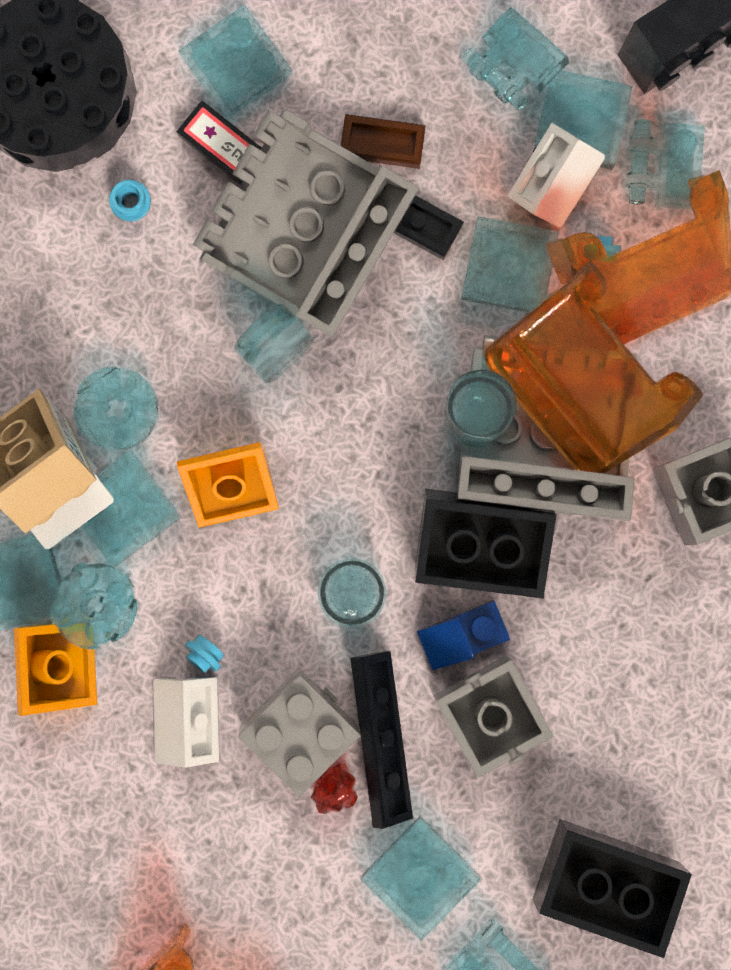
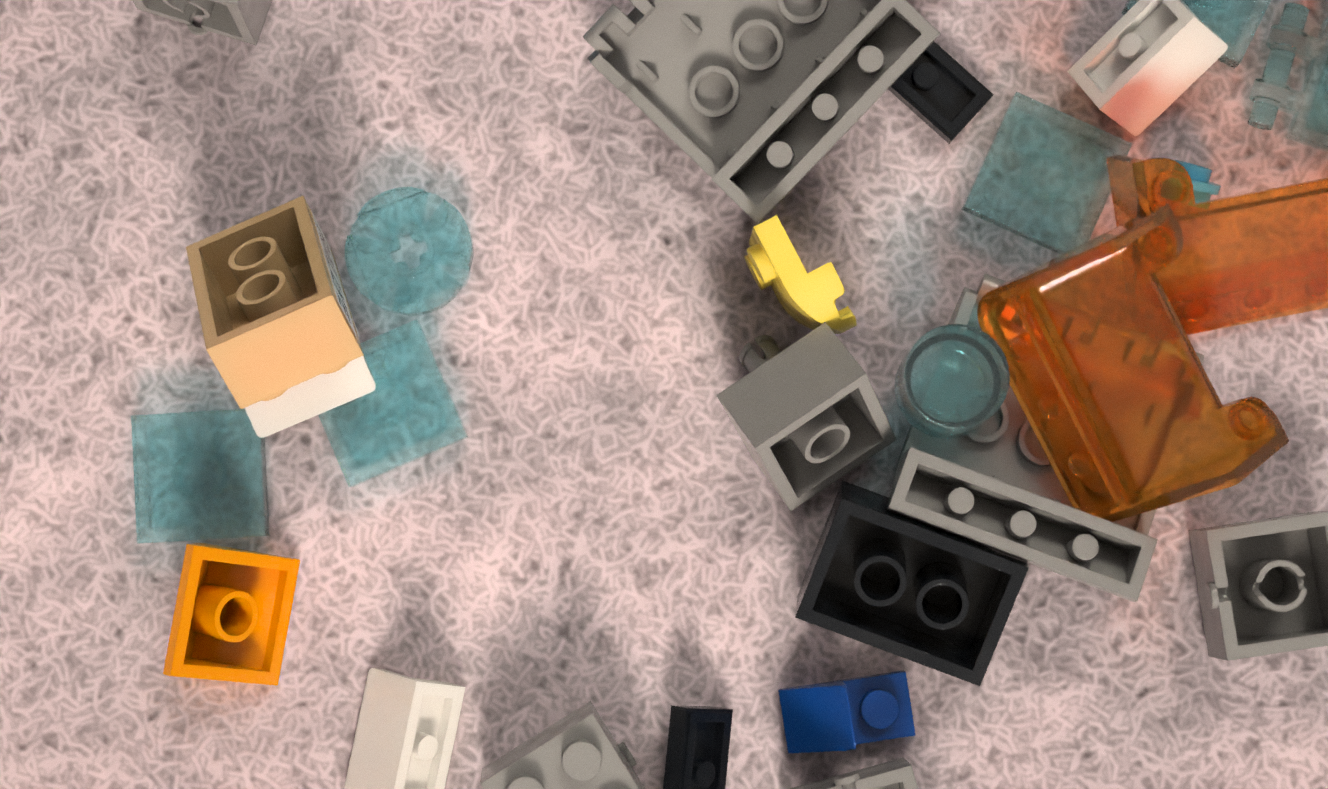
camera: 10 degrees right, 0 degrees up
clear light blue plate [49,563,138,650] -> none
light orange slope [177,442,279,528] -> none
medium azure plate [184,635,225,673] -> none
clear light blue piece [234,304,315,384] -> none
clear light blue piece [318,559,386,627] -> none
none -> light grey brick [716,322,897,511]
none -> light yellow slope [744,215,857,334]

